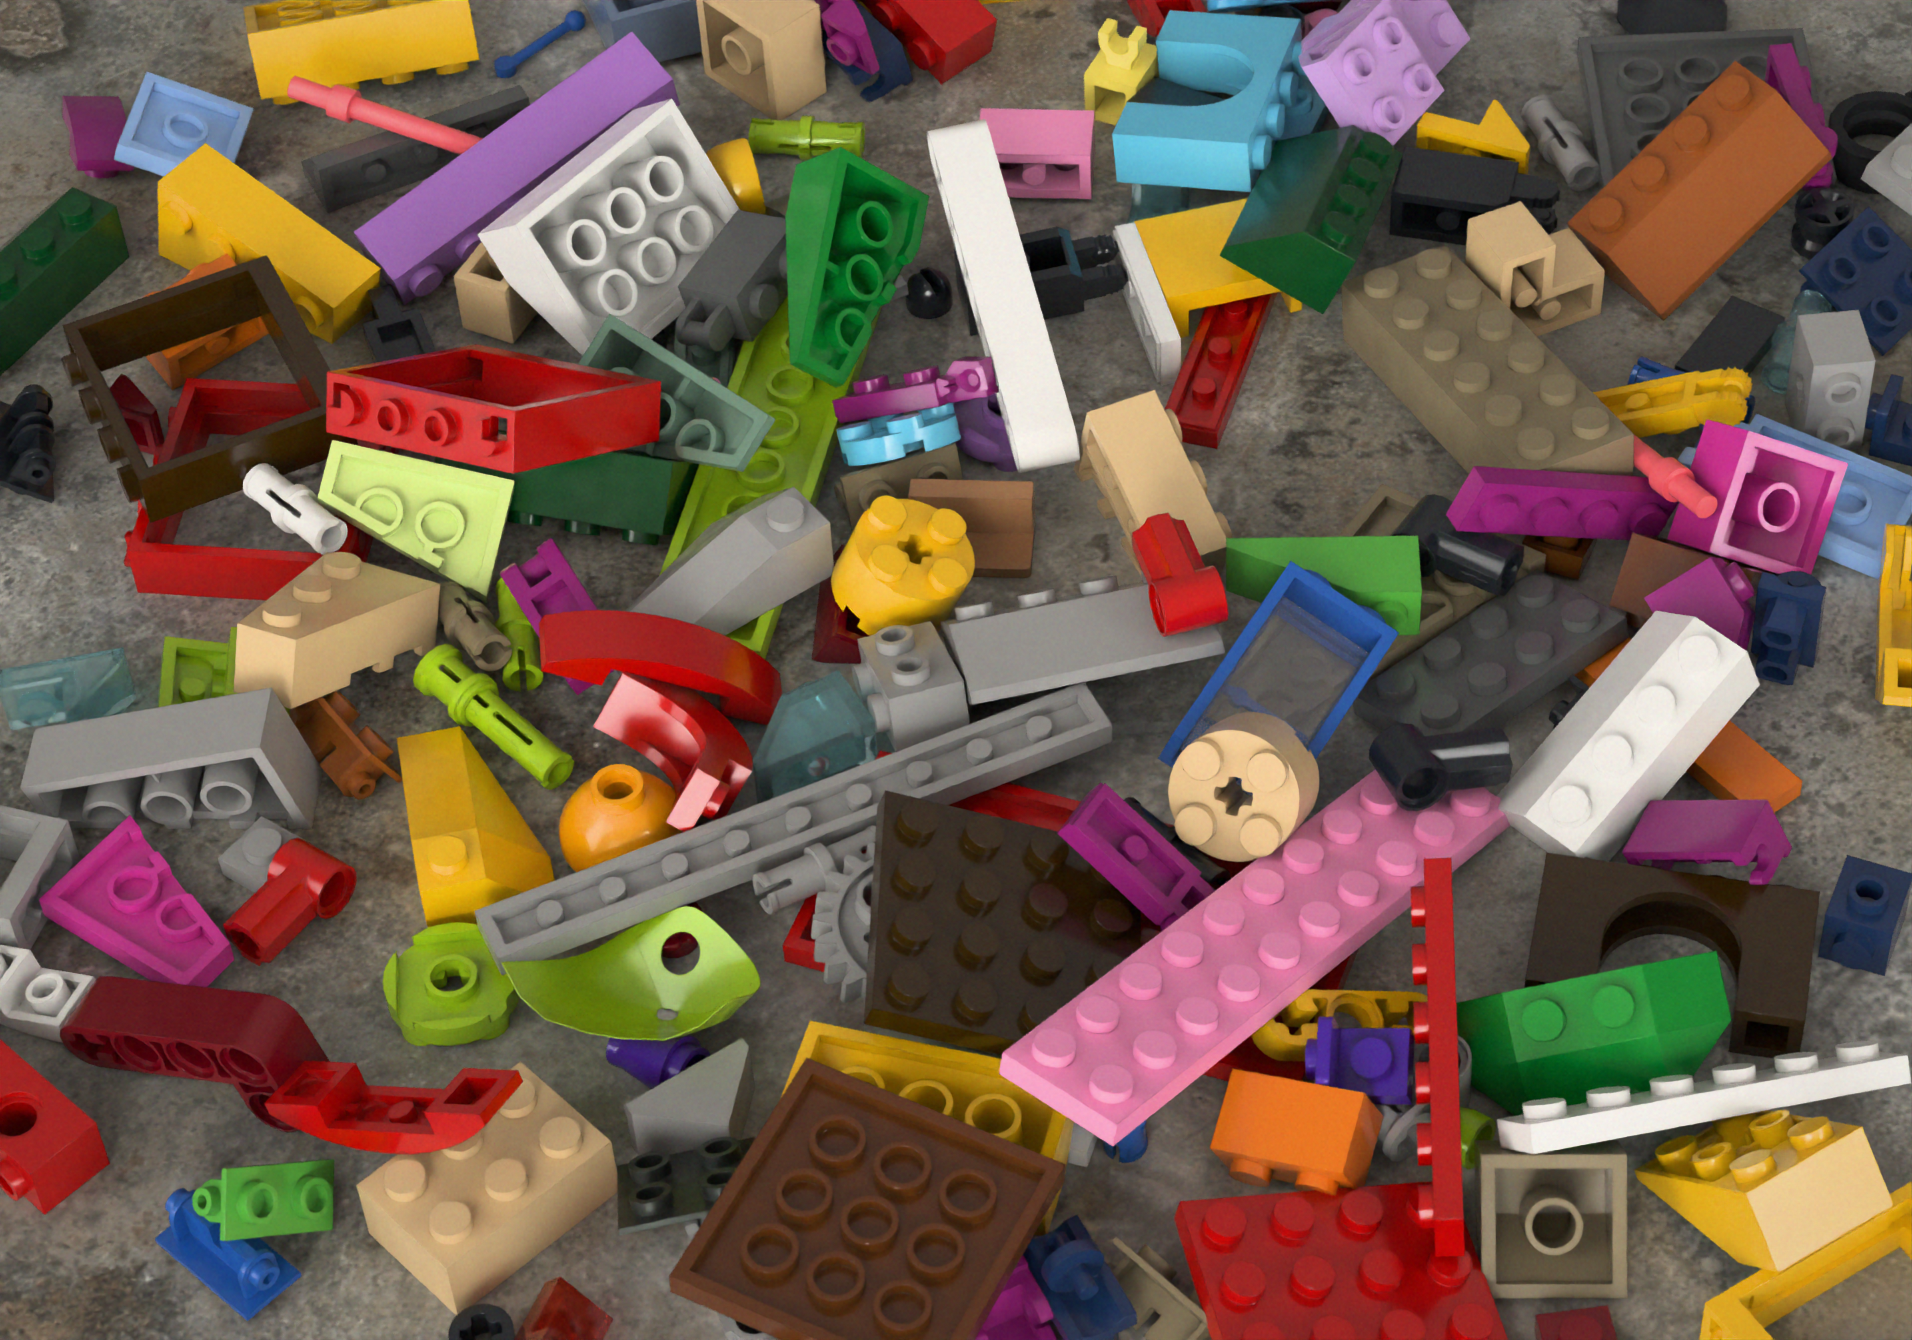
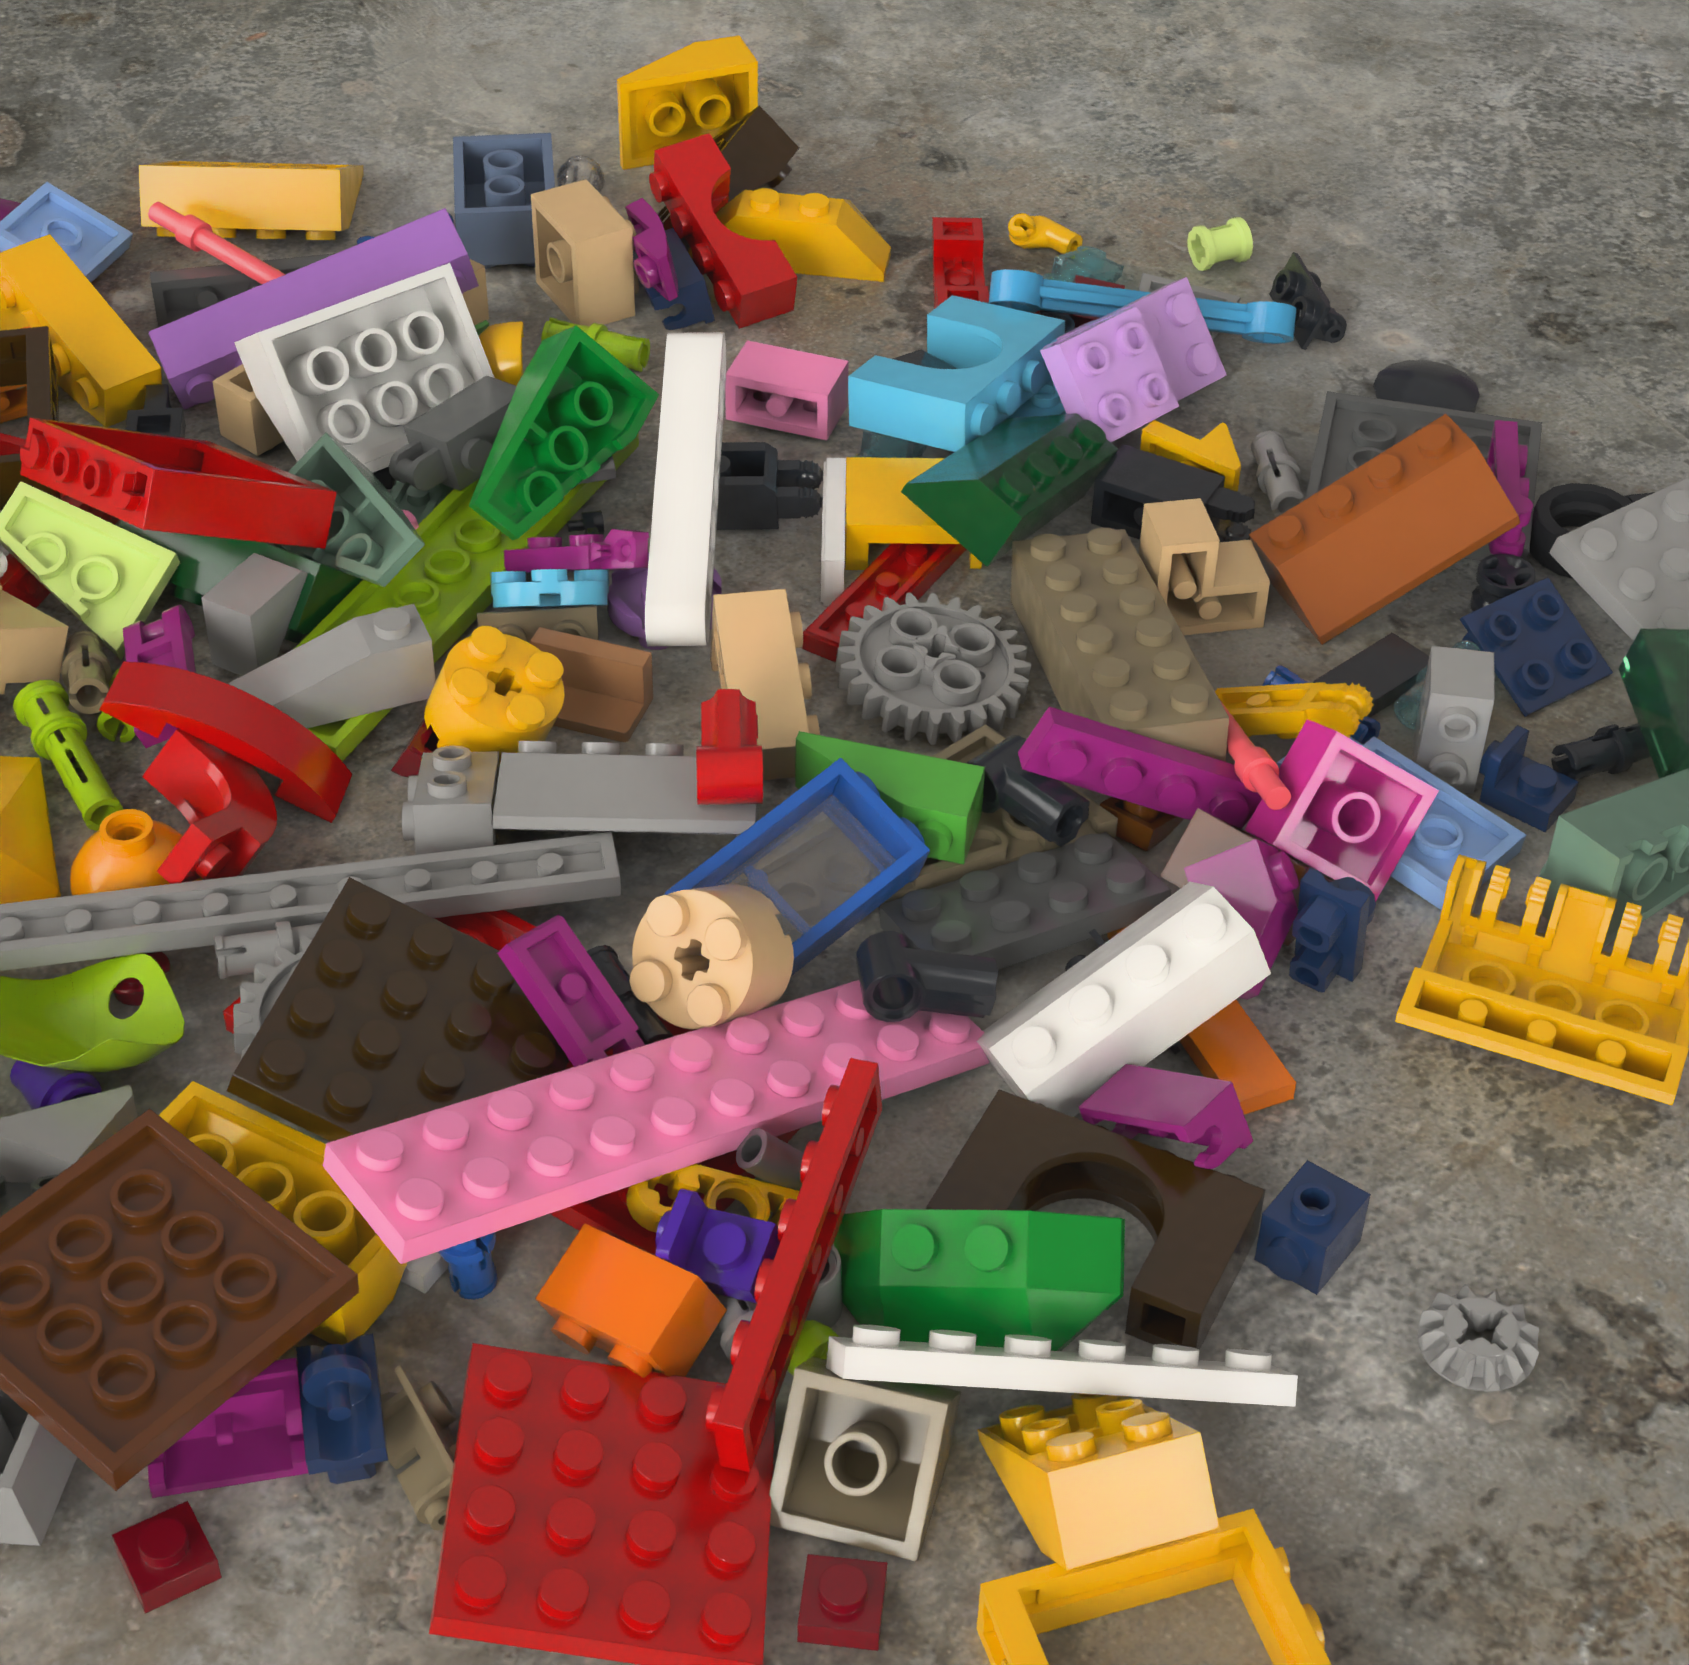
camera: 10 degrees right, 5 degrees down
clear light blue slope [753,670,878,804] -> none
black hinge [906,267,953,319] -> none
light yellow brick [1084,18,1159,125] -> none
none -> light grey slope [201,553,308,676]
none -> black piece [567,510,604,535]
none -> flat silver hinge [736,1128,804,1191]
none -> light grey gear [835,593,1031,745]

